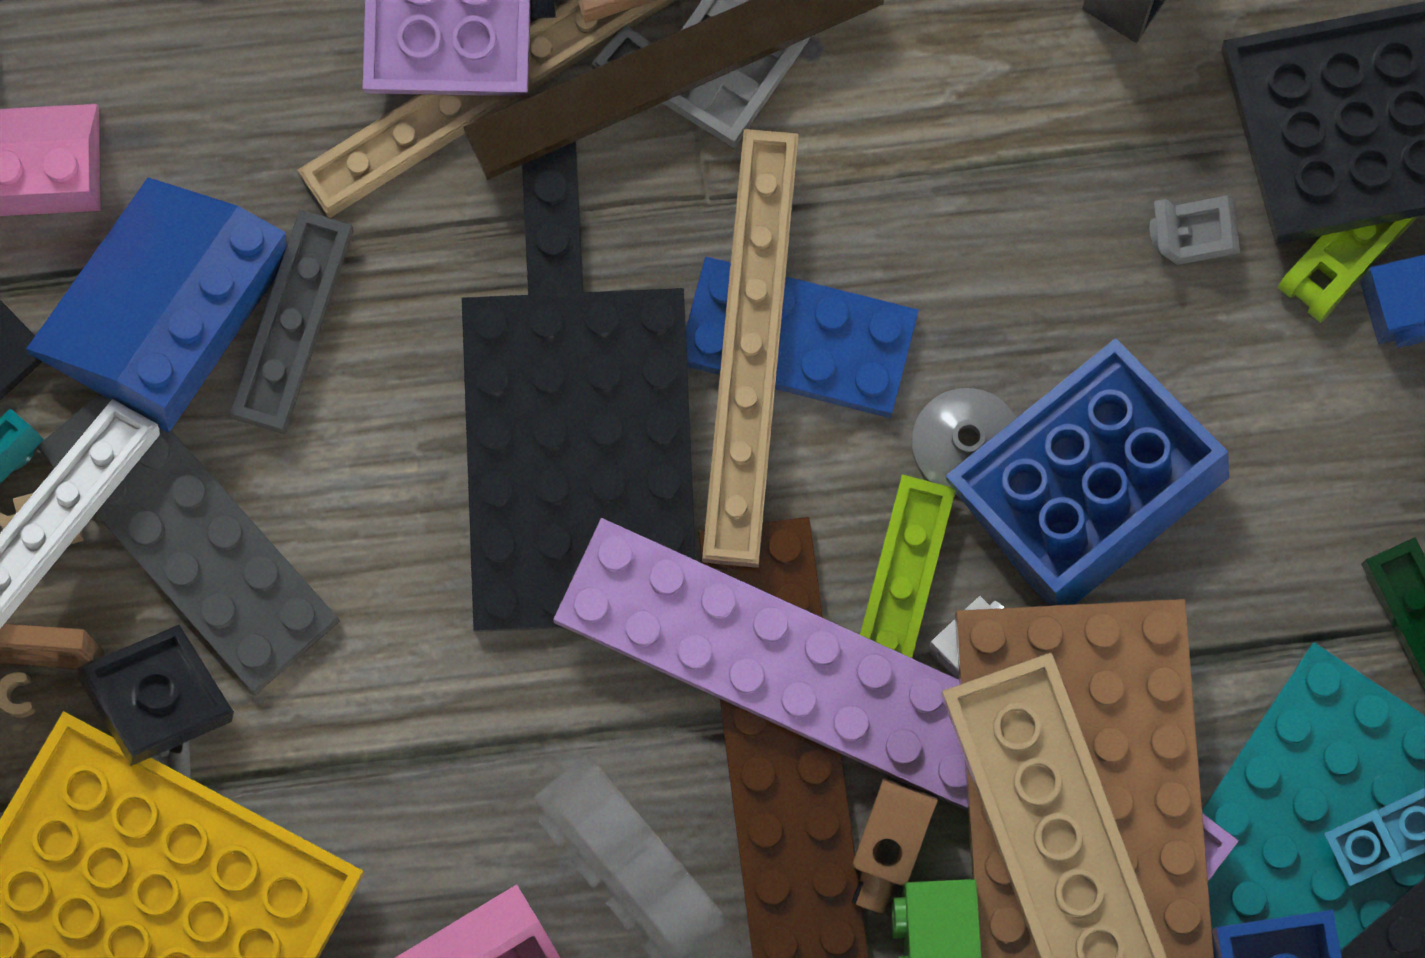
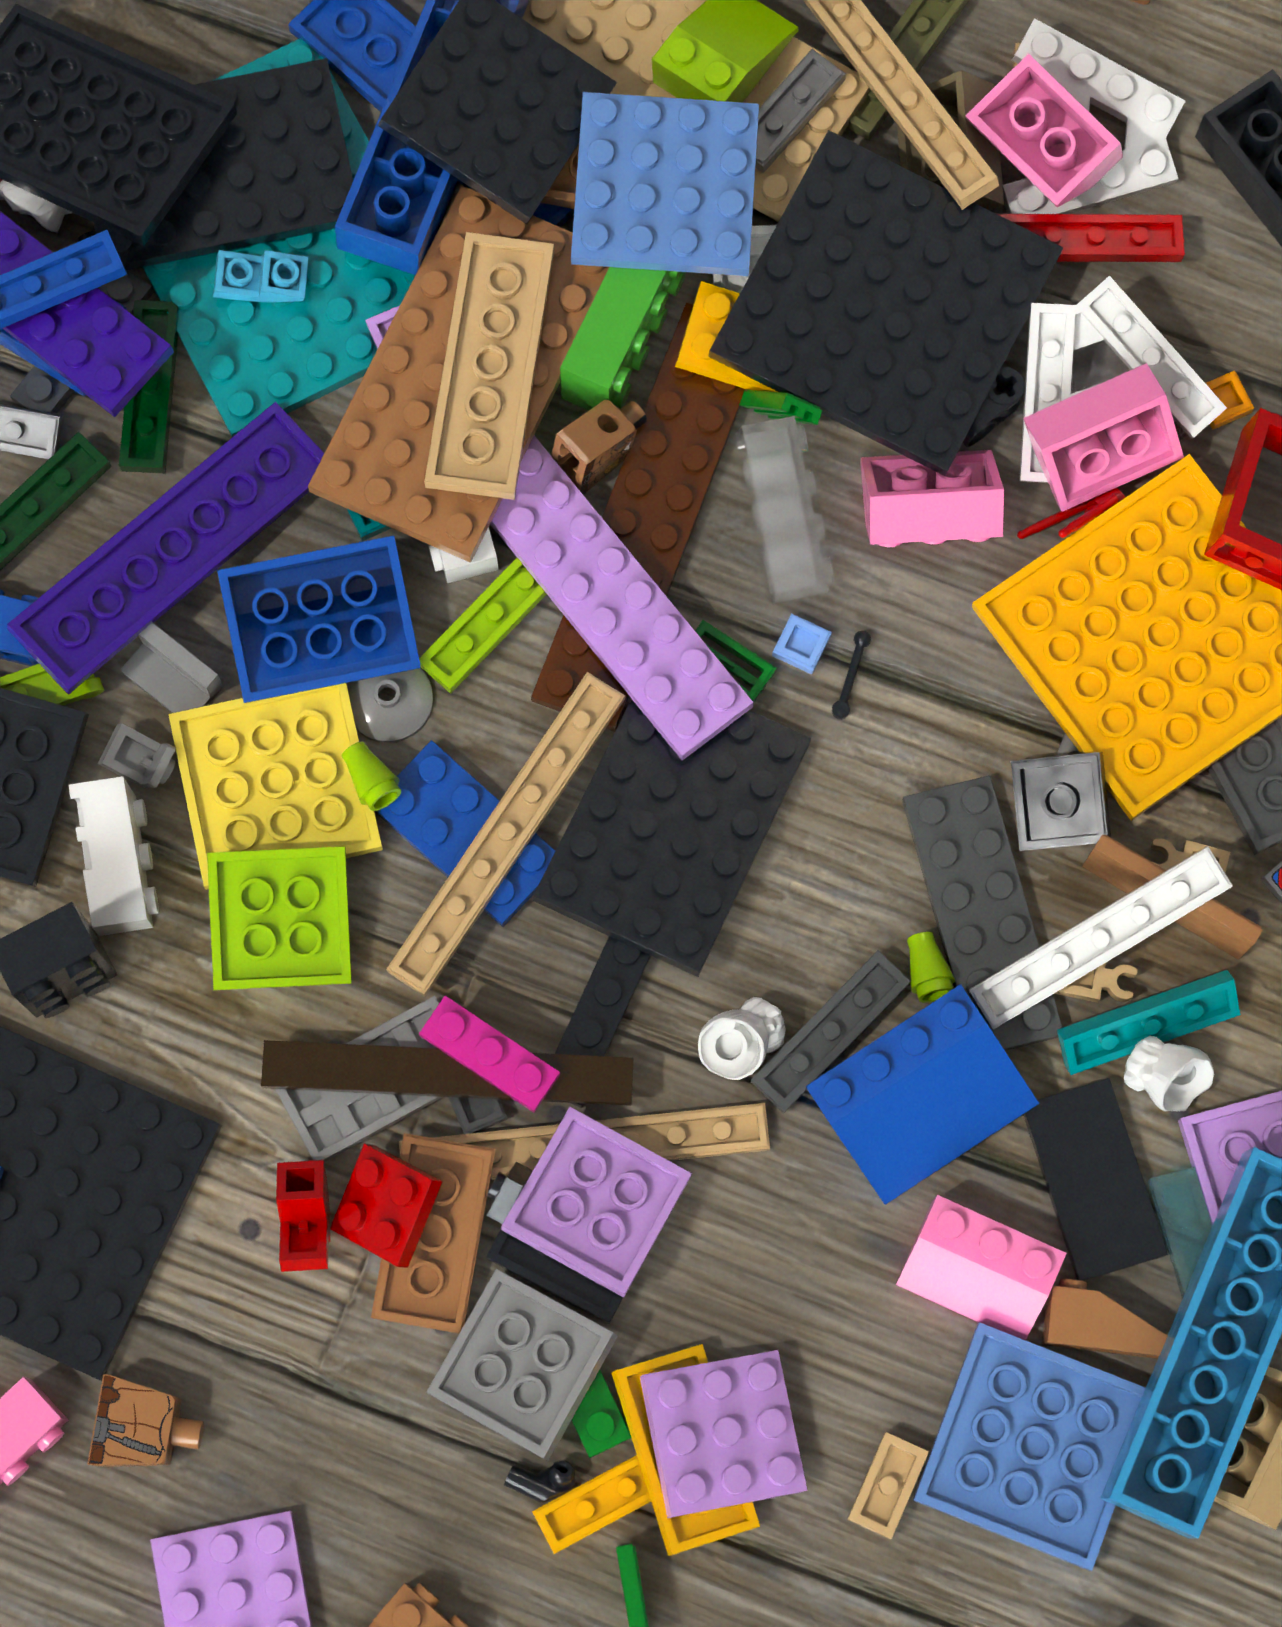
camera: 155 degrees left, 0 degrees up
none -> dark purple plate [7,402,324,695]
none -> white wedge [68,776,159,936]
none -> light grey panel [121,622,223,713]
none -> light yellow plate [168,683,383,890]
none -> lime plate [207,846,352,990]
none -> lime cone [342,741,401,811]
none -> dark pink plate [419,996,560,1113]
none -> green tile [695,620,777,704]
none -> white hair [698,997,786,1080]
none -> light blue tile [772,613,832,674]
none -> black hinge [832,631,871,720]
none -> lime cone [907,932,955,1003]

